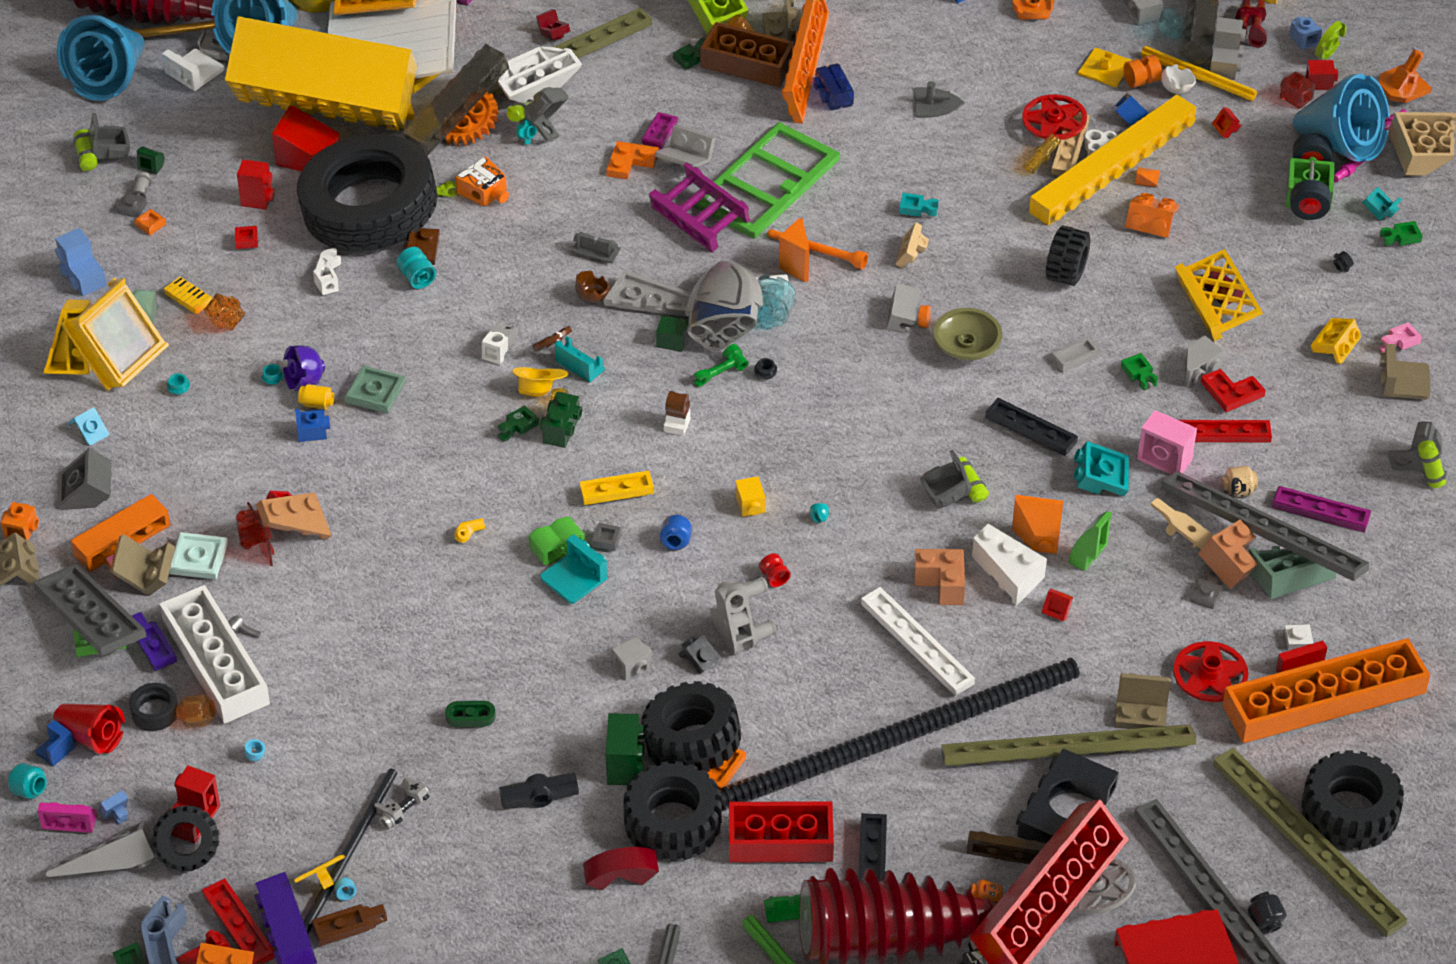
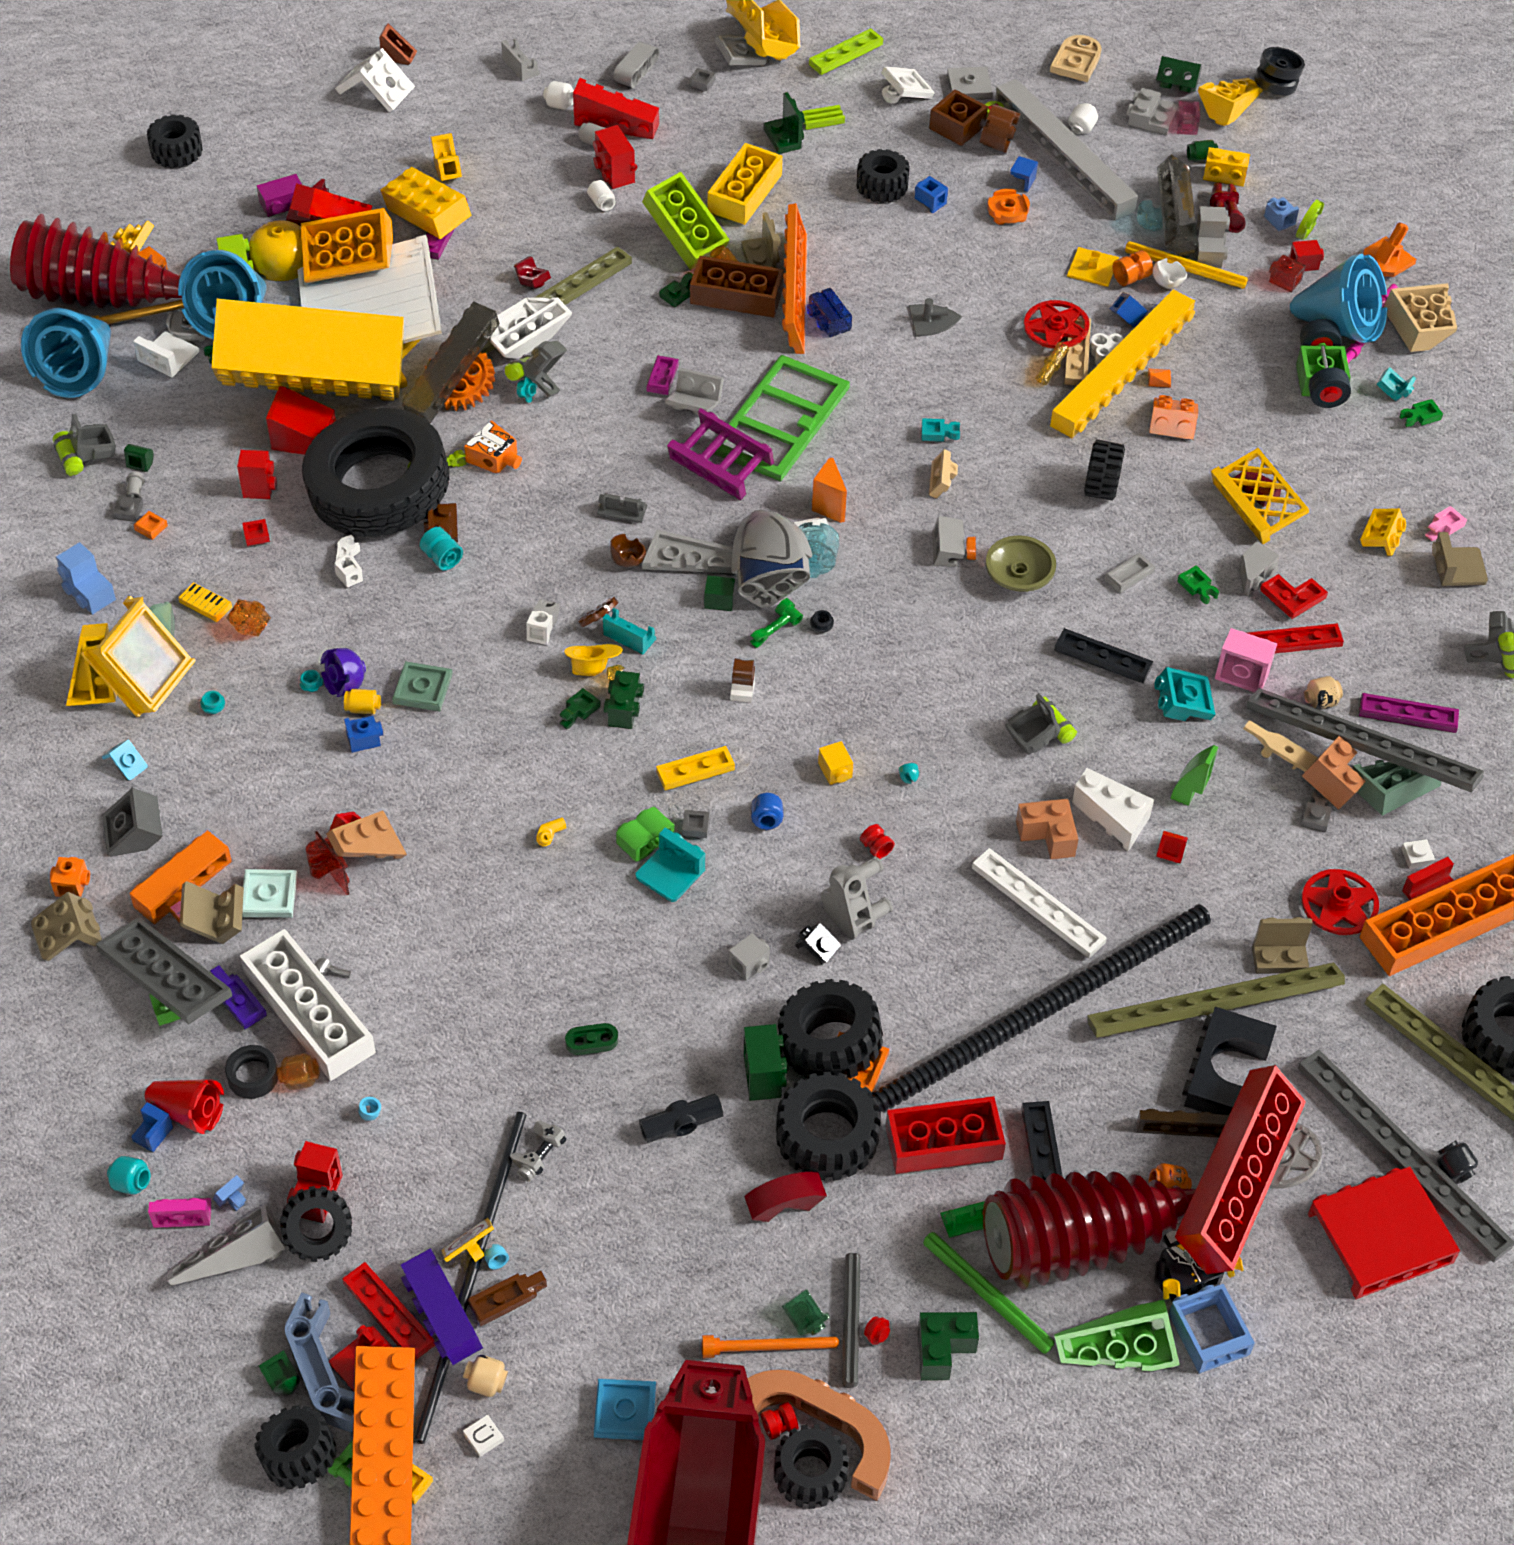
camera: 10 degrees left, 5 degrees up
orange plate [606,141,659,180] -> none
orange piece [767,229,868,270] -> none
orange slope [1012,495,1063,554] -> none
red tile [1212,107,1242,138] -> none
black plate [1333,251,1354,272] -> none

